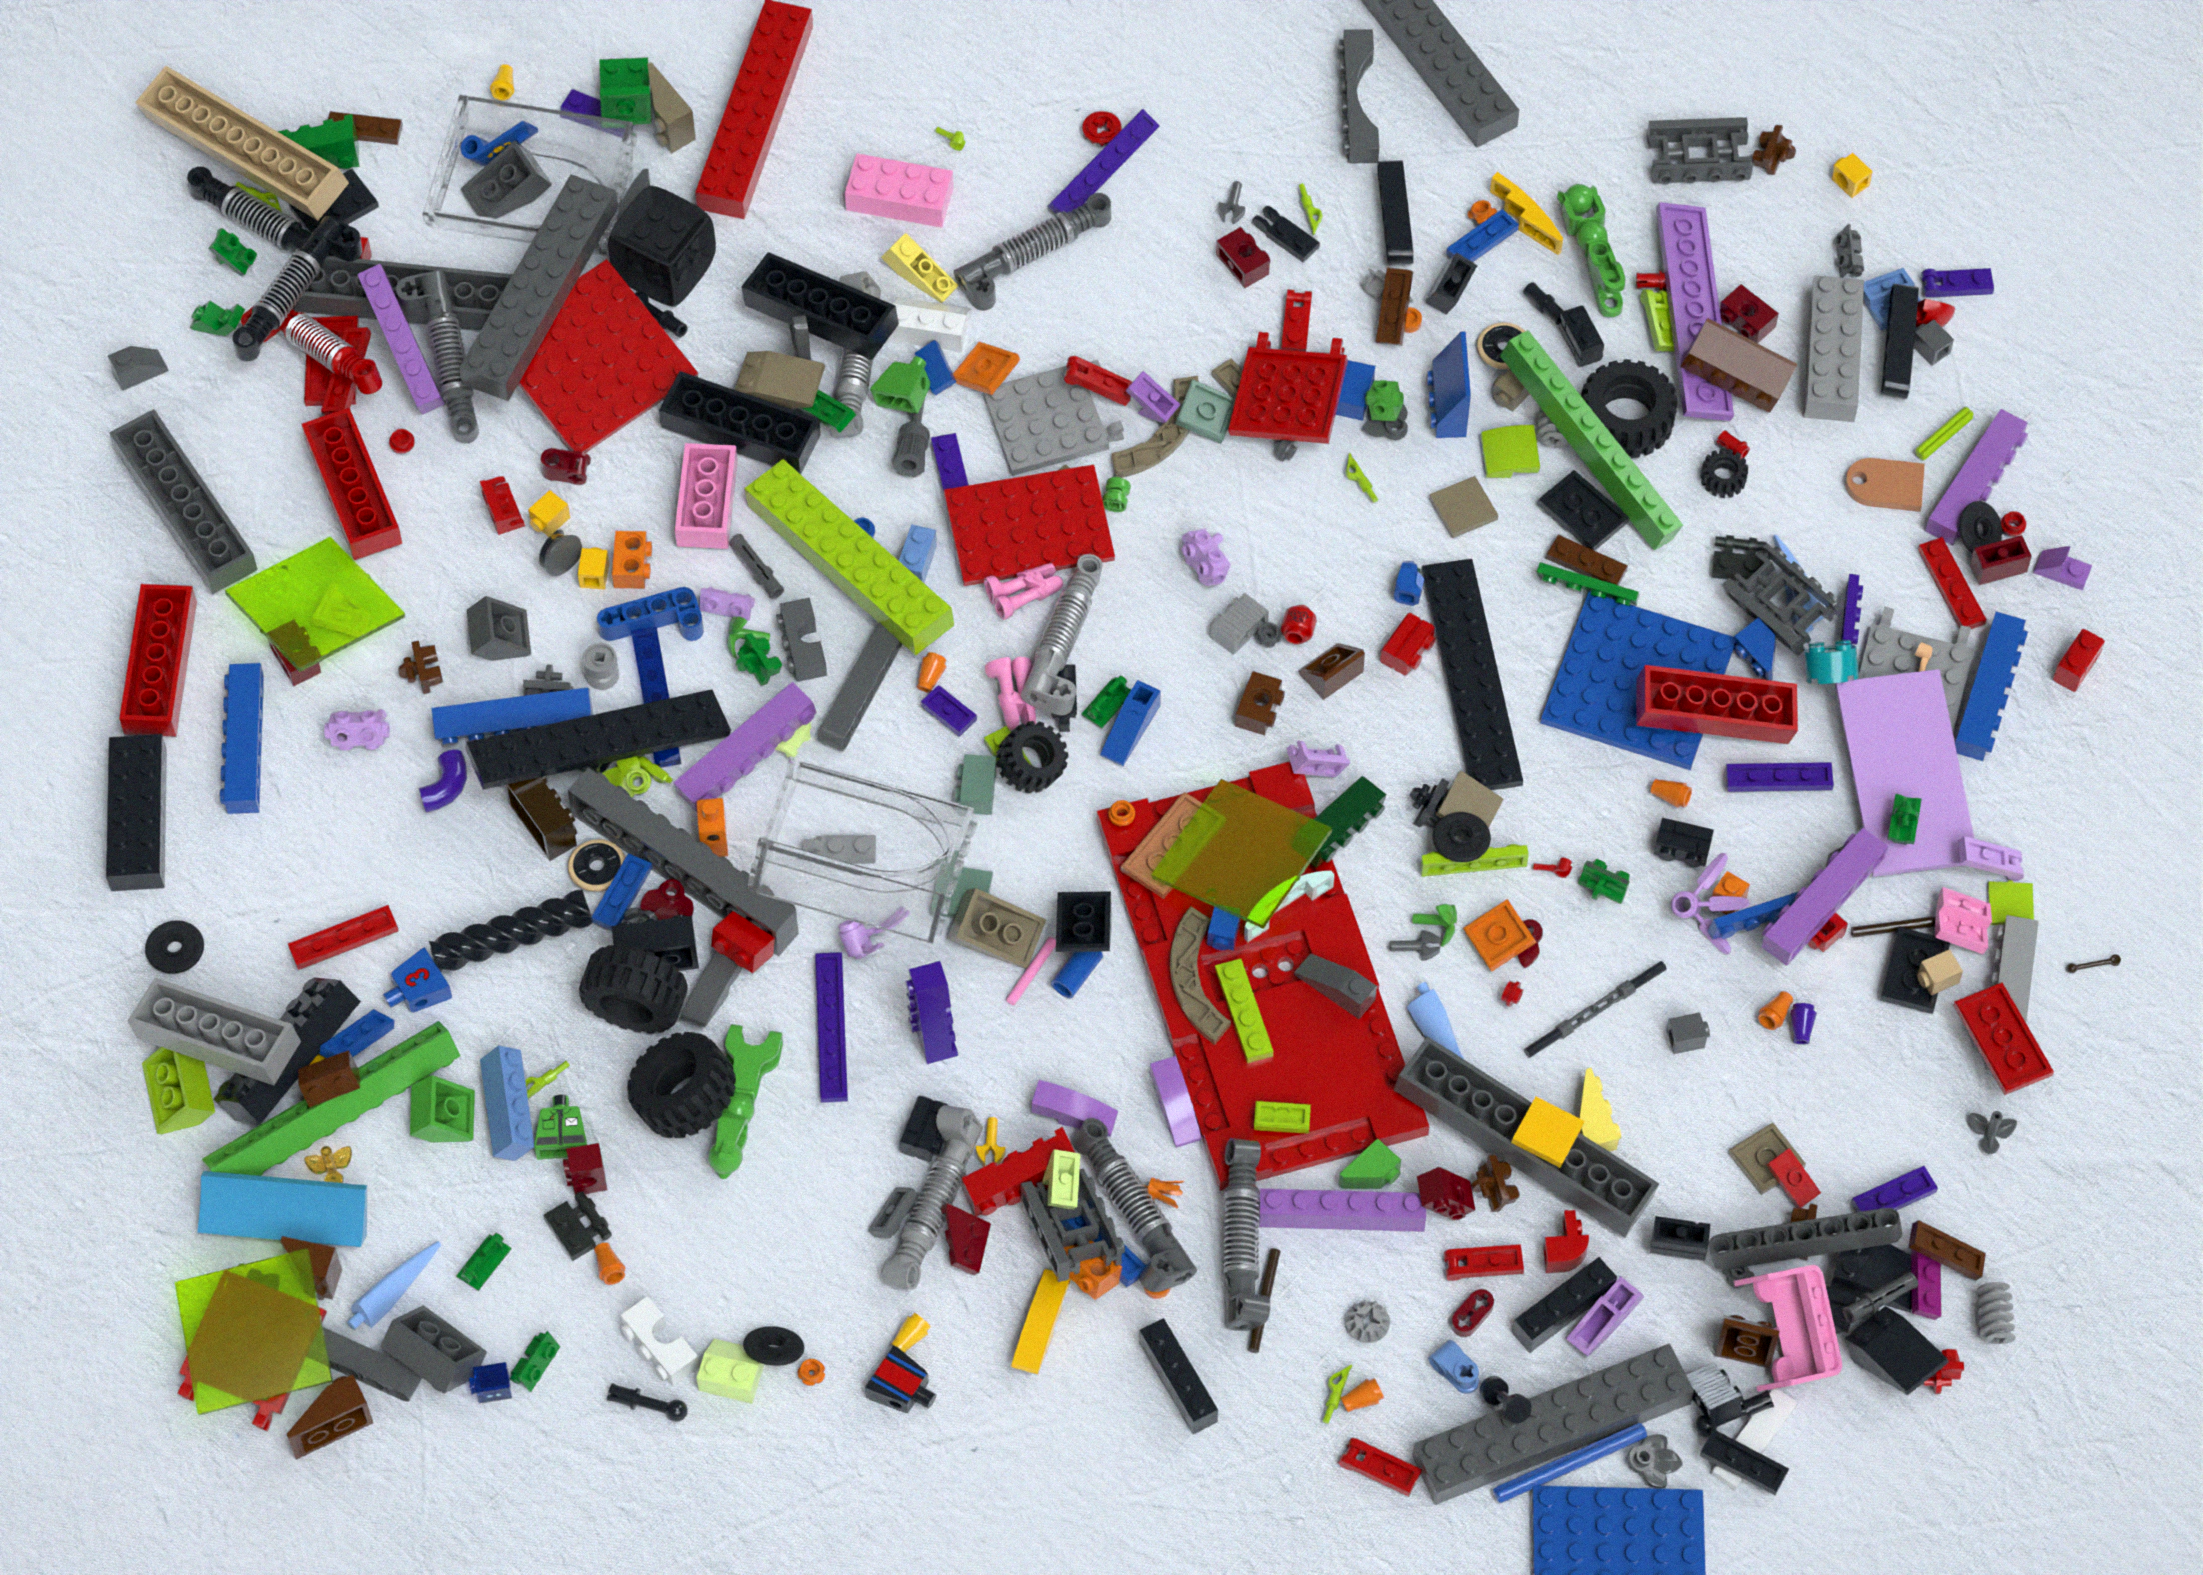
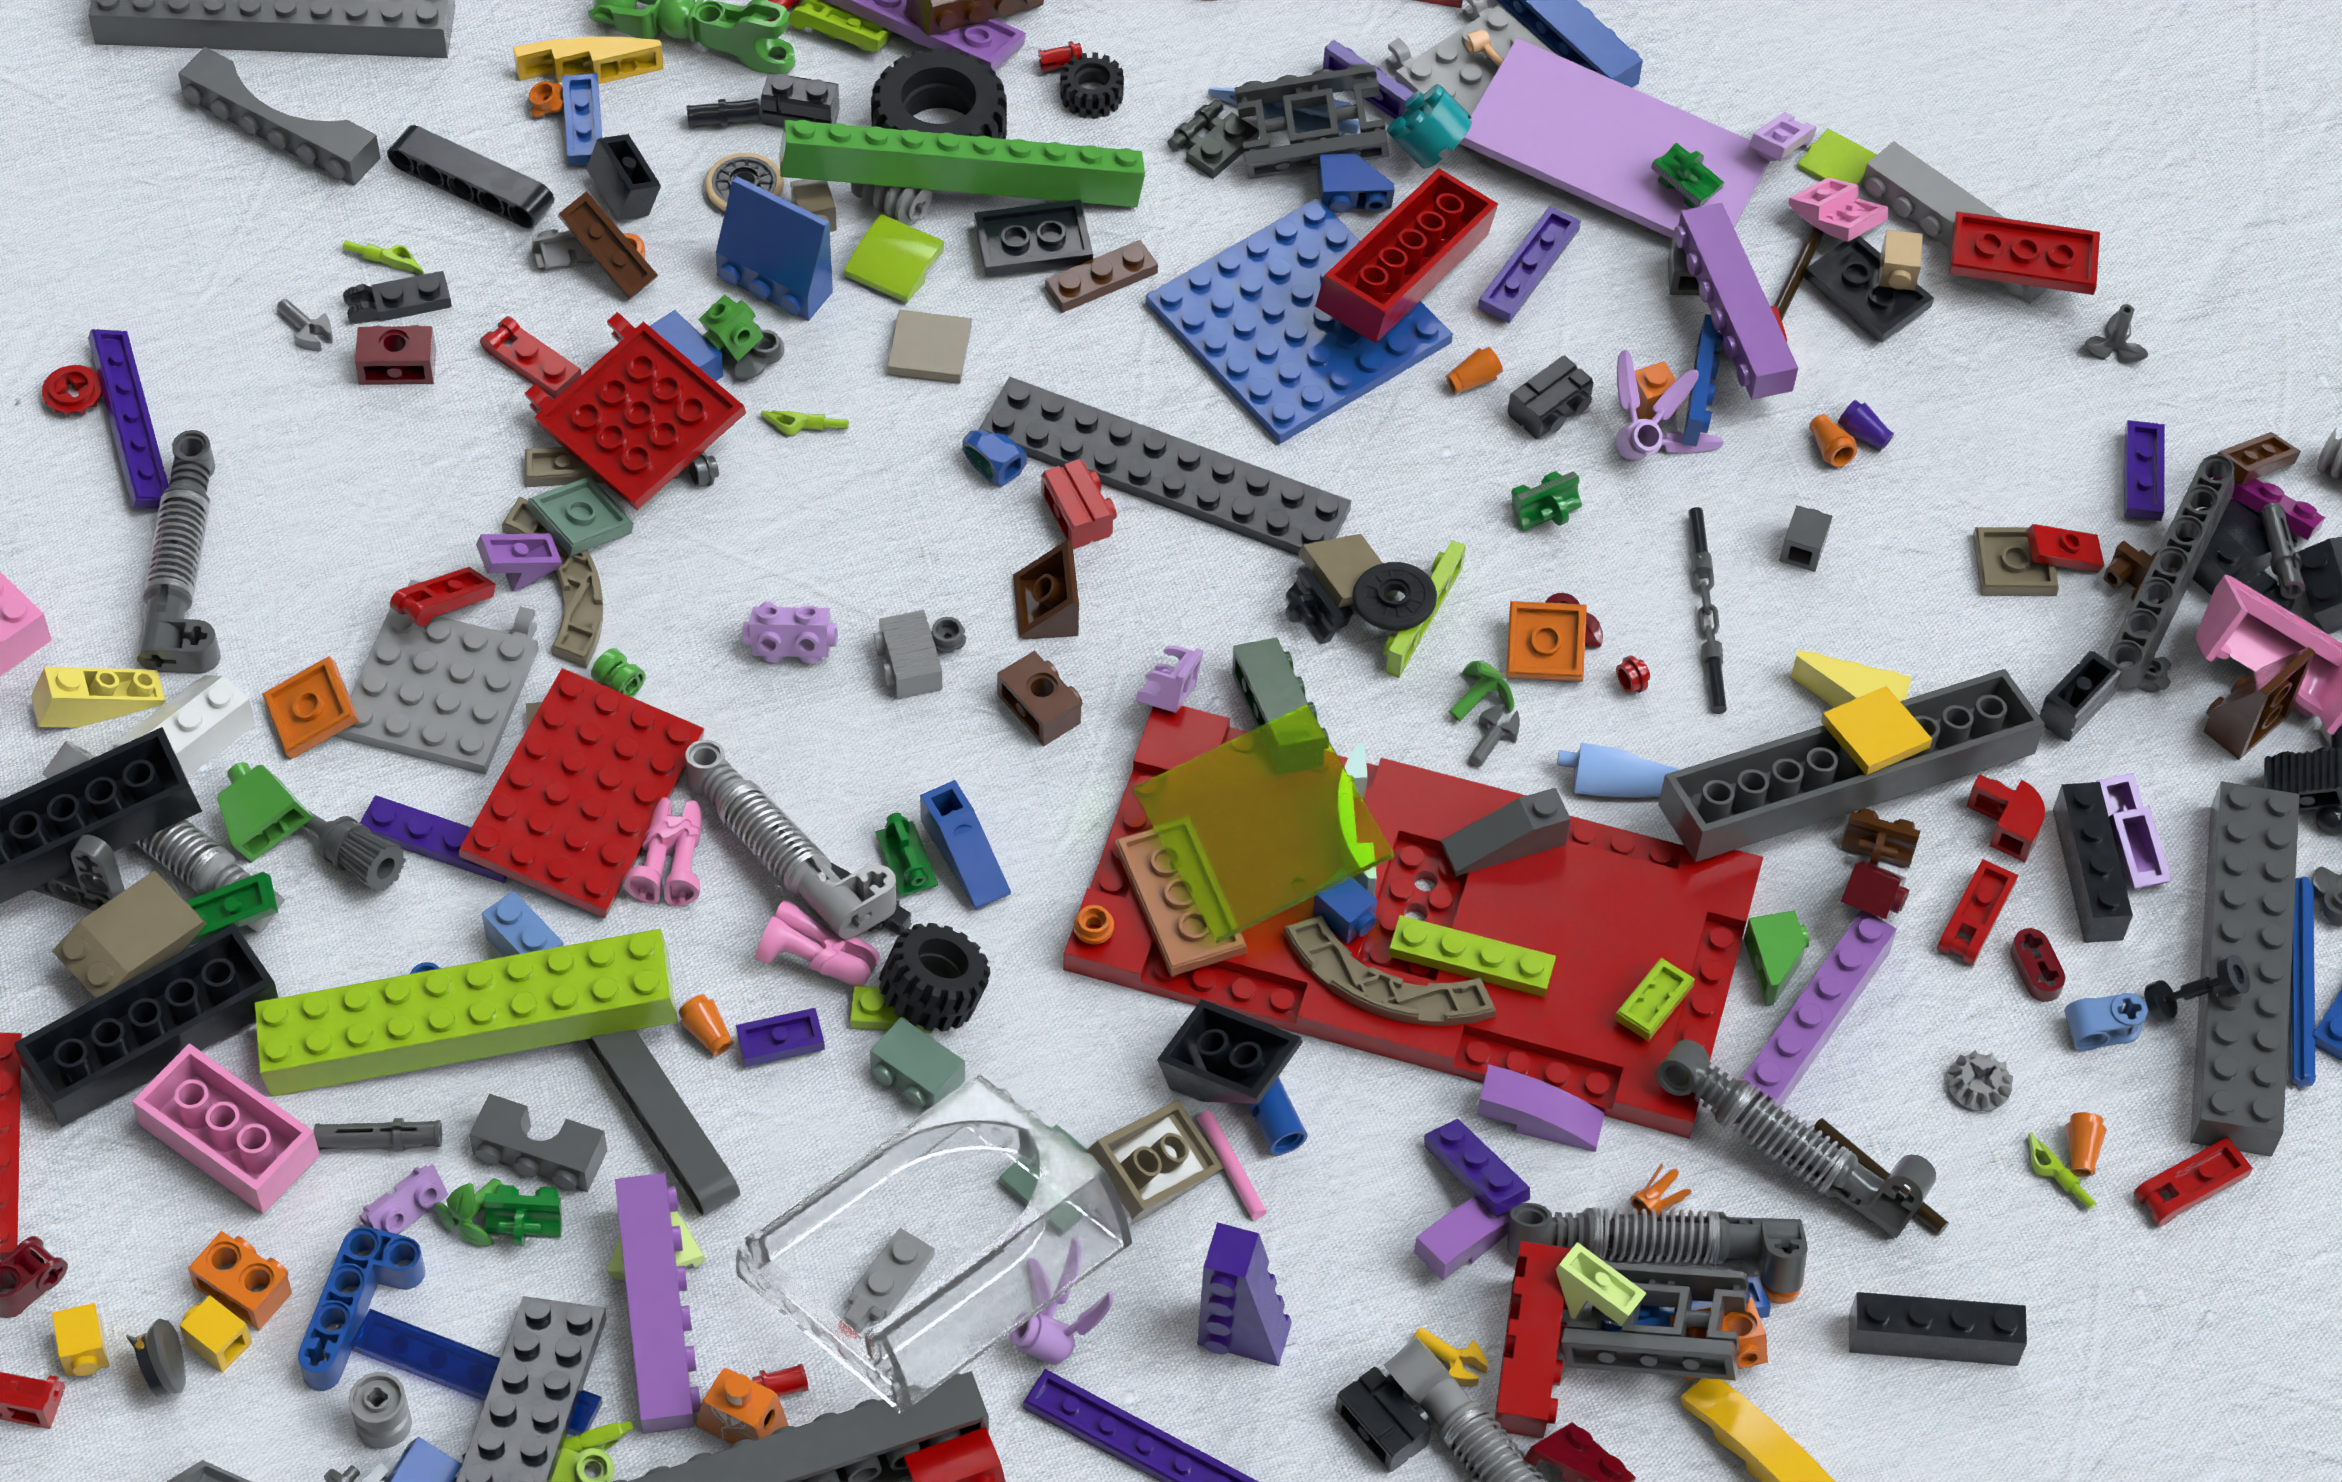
camera: 60 degrees left, 5 degrees down
blue tile [914,340,956,395] -> none
red head [1280,605,1317,644] -> none
red hand [1533,857,1572,878] -> none
green plate [1537,562,1640,607] -> none
dark brown hinge [2067,954,2121,974] -> none
none -> red pin [752,1364,808,1397]
none -> dark purple plate [1424,1119,1530,1216]

